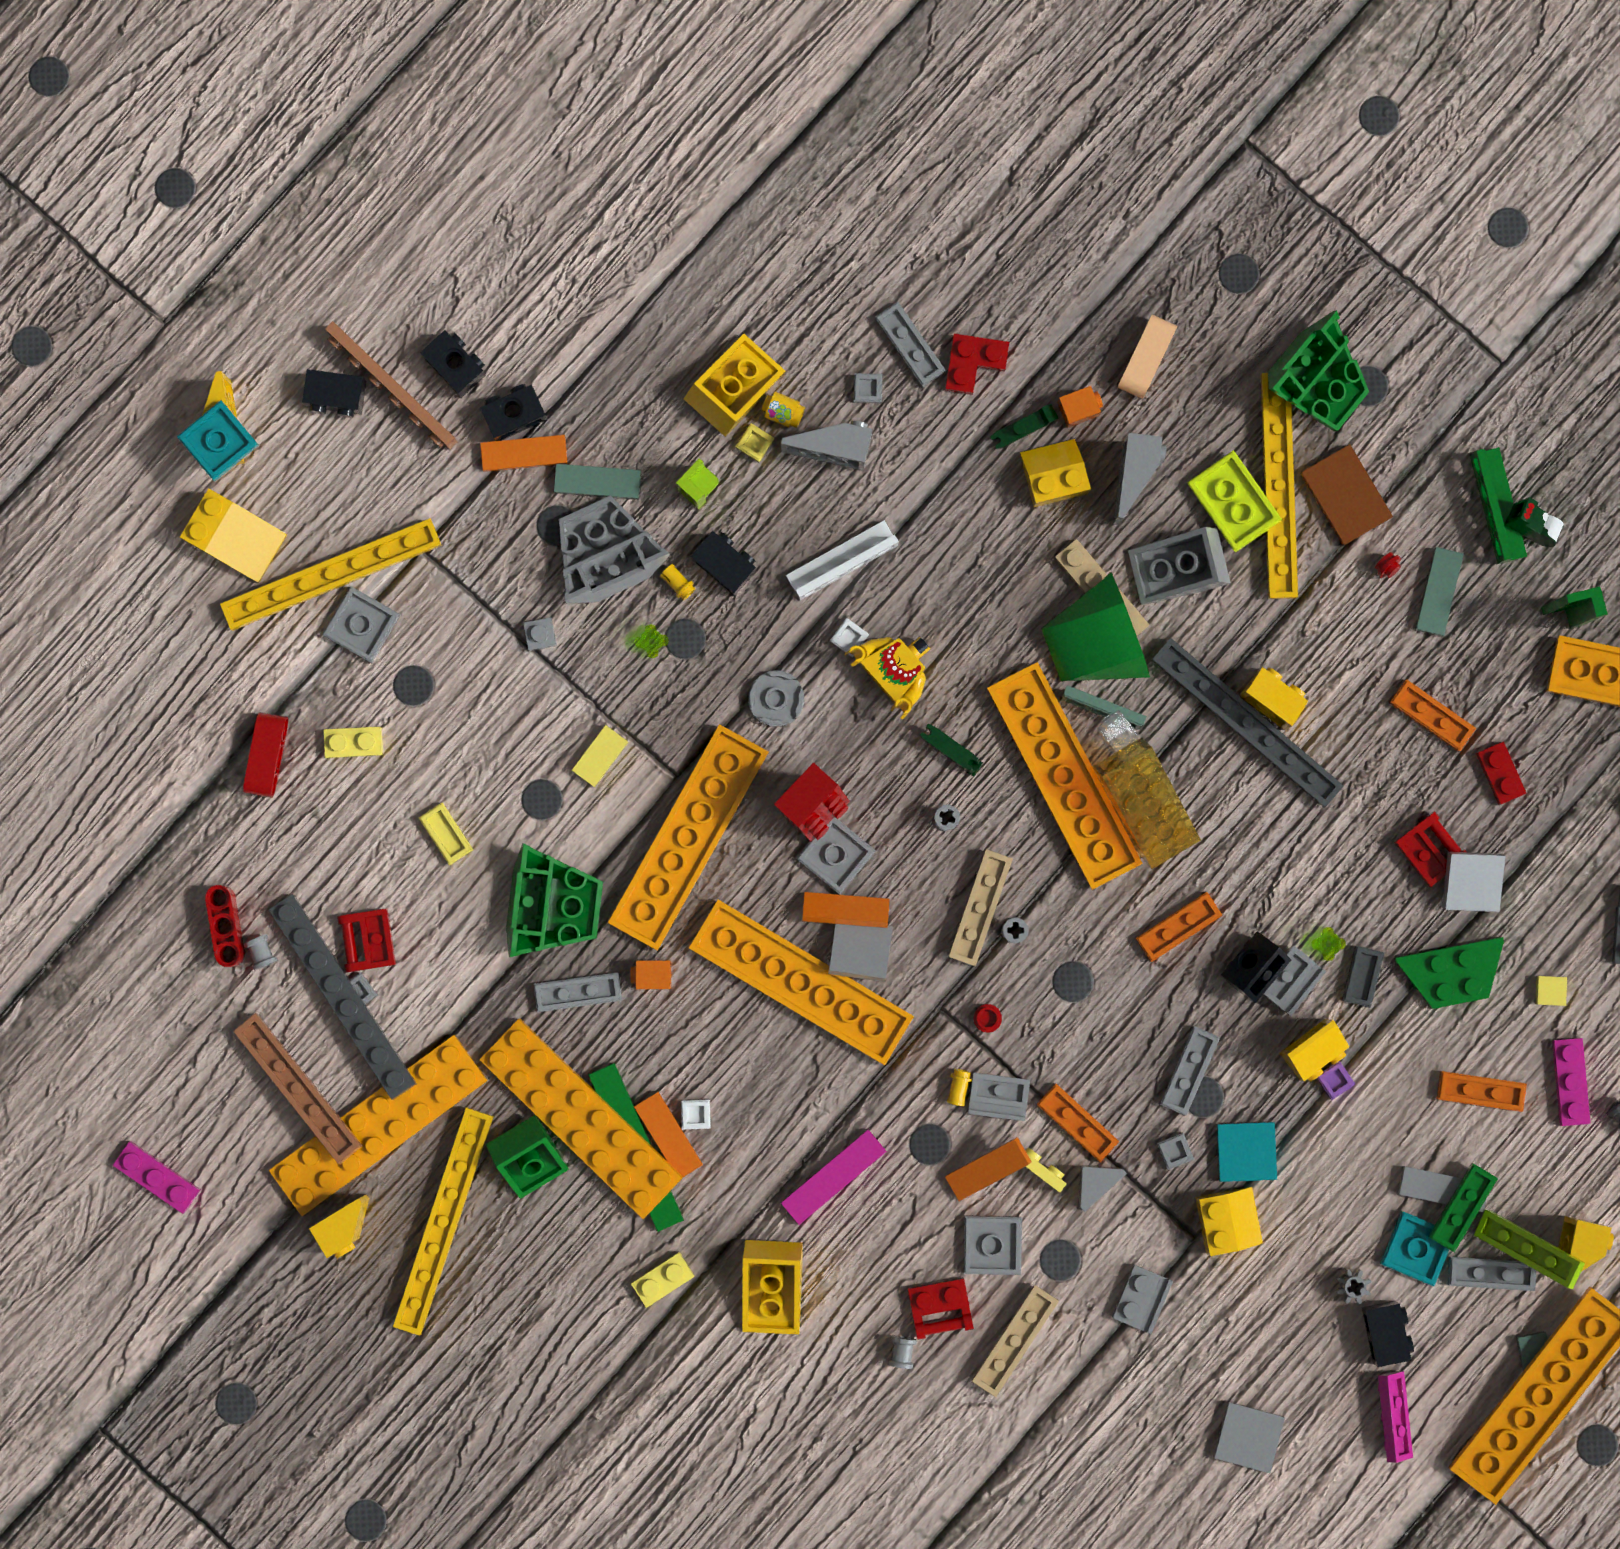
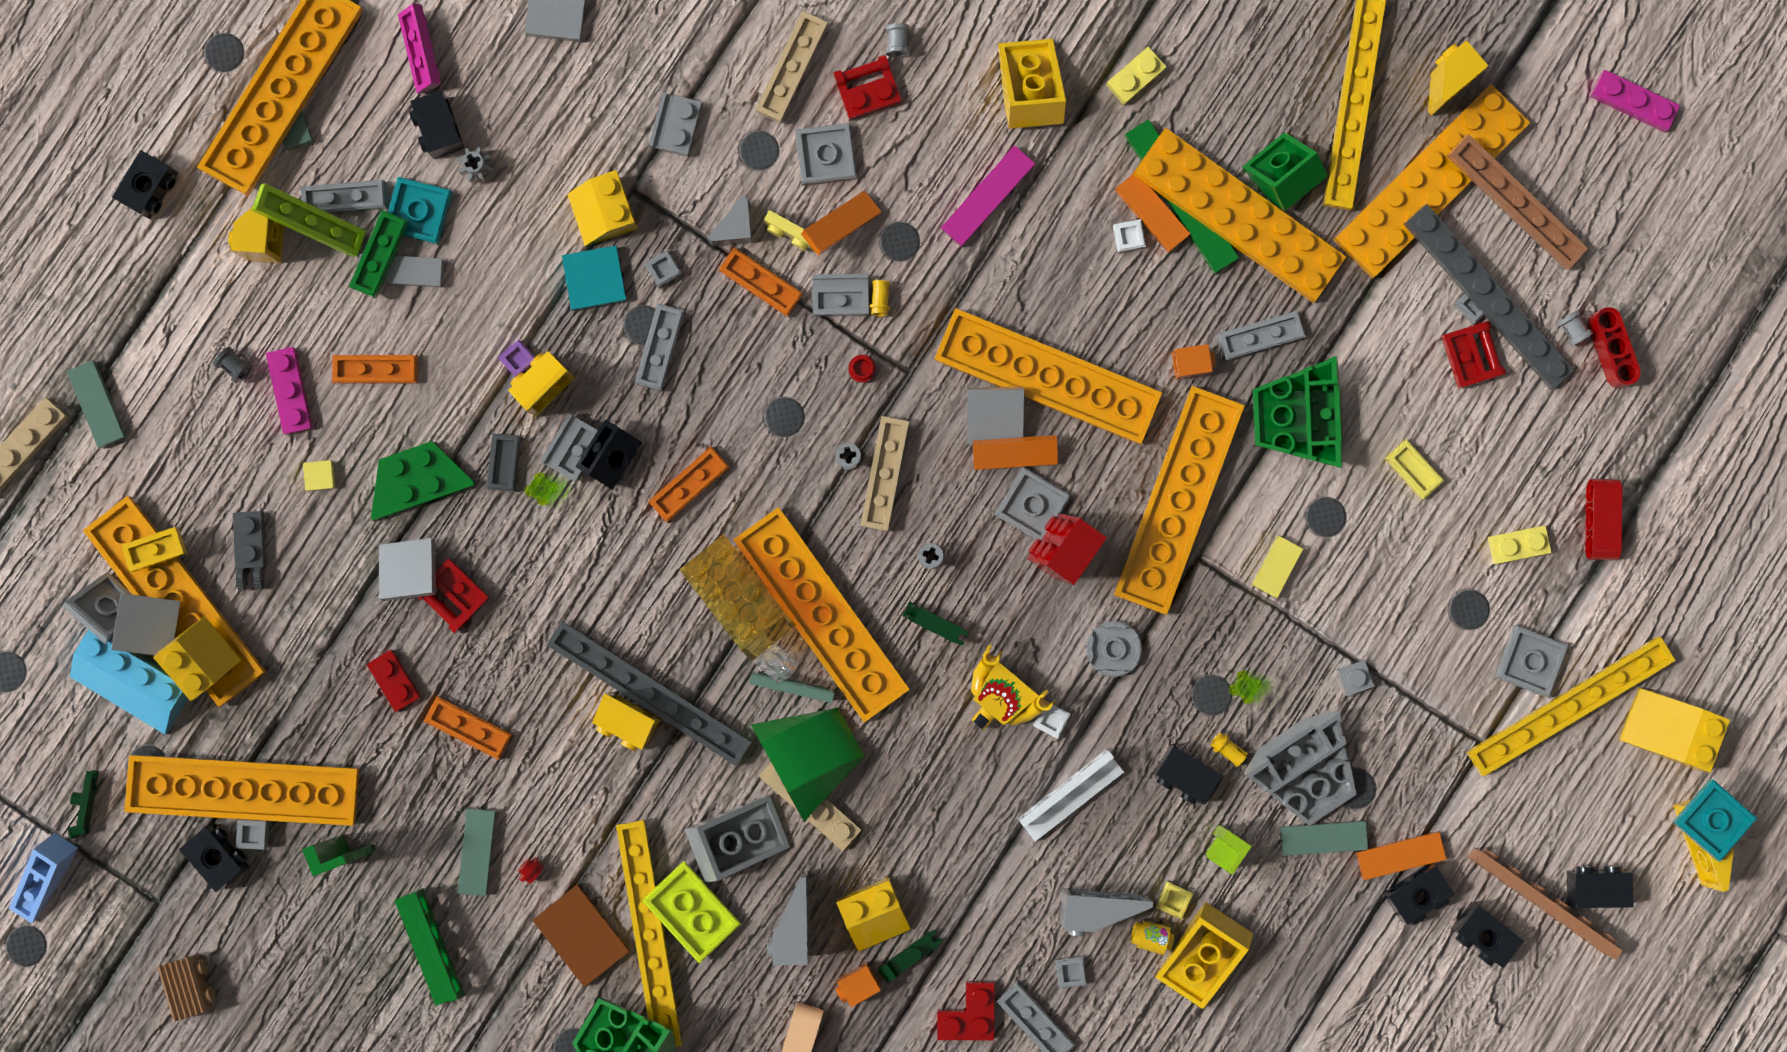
camera: 170 degrees right, 0 degrees up
dark green leg [1505,497,1564,547] -> none

